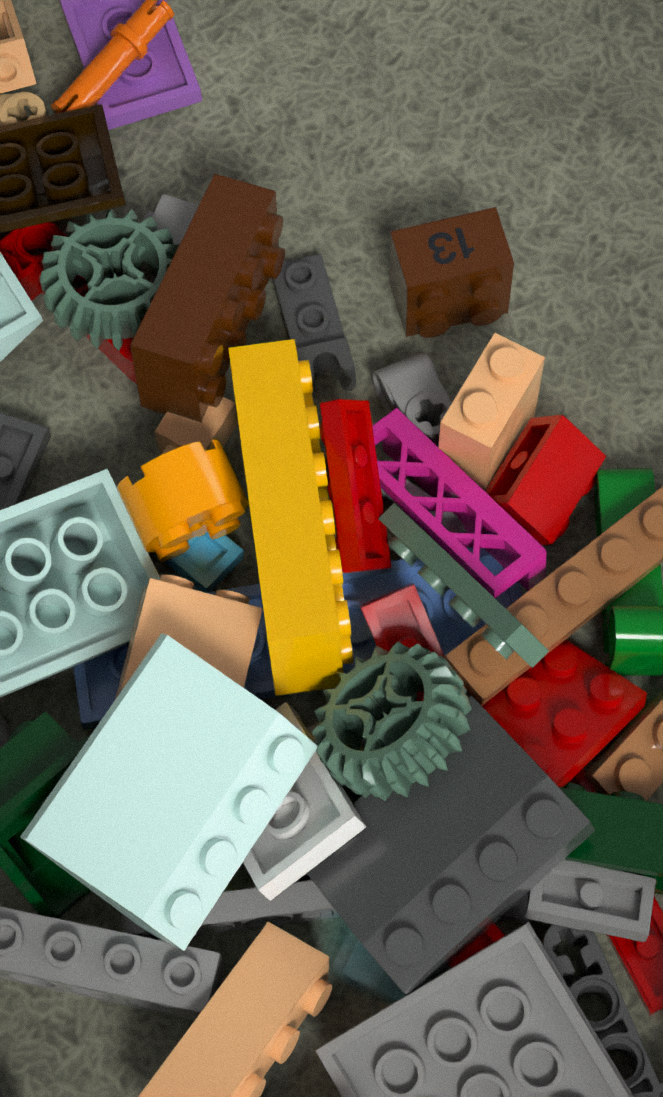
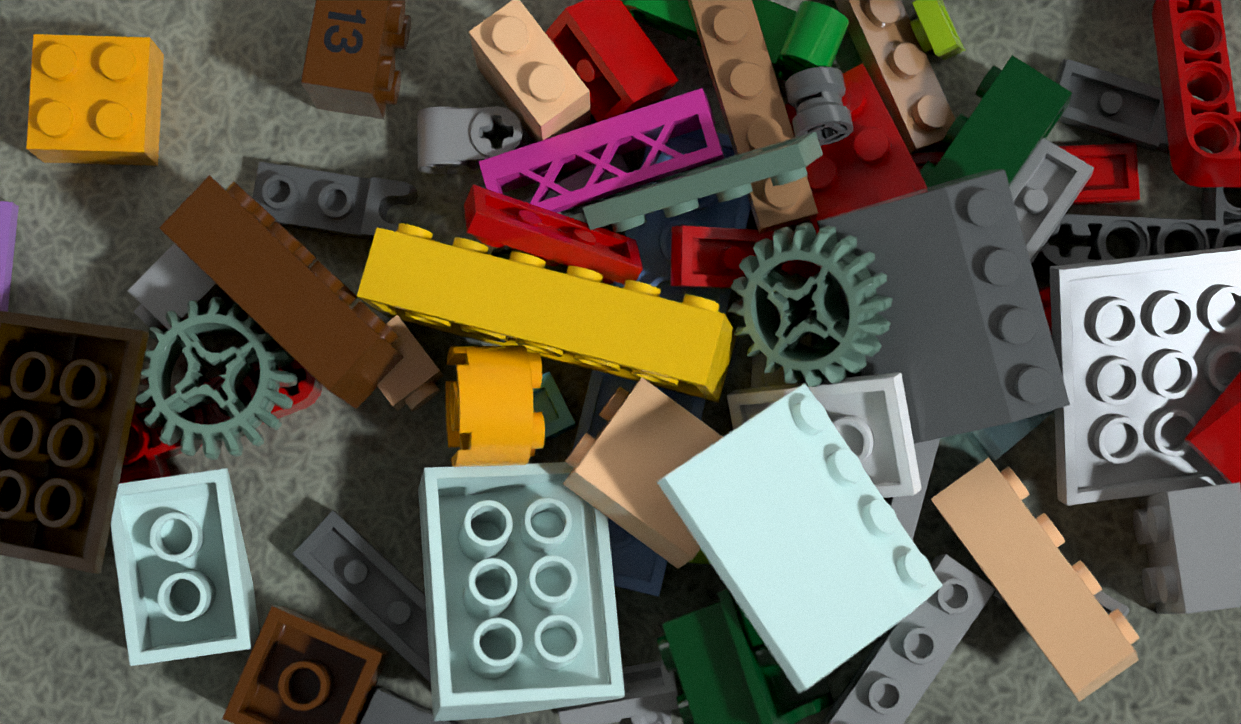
camera: 70 degrees left, 15 degrees up
none -> light orange brick [26,34,164,166]
none -> dark grey wheel [785,67,853,146]

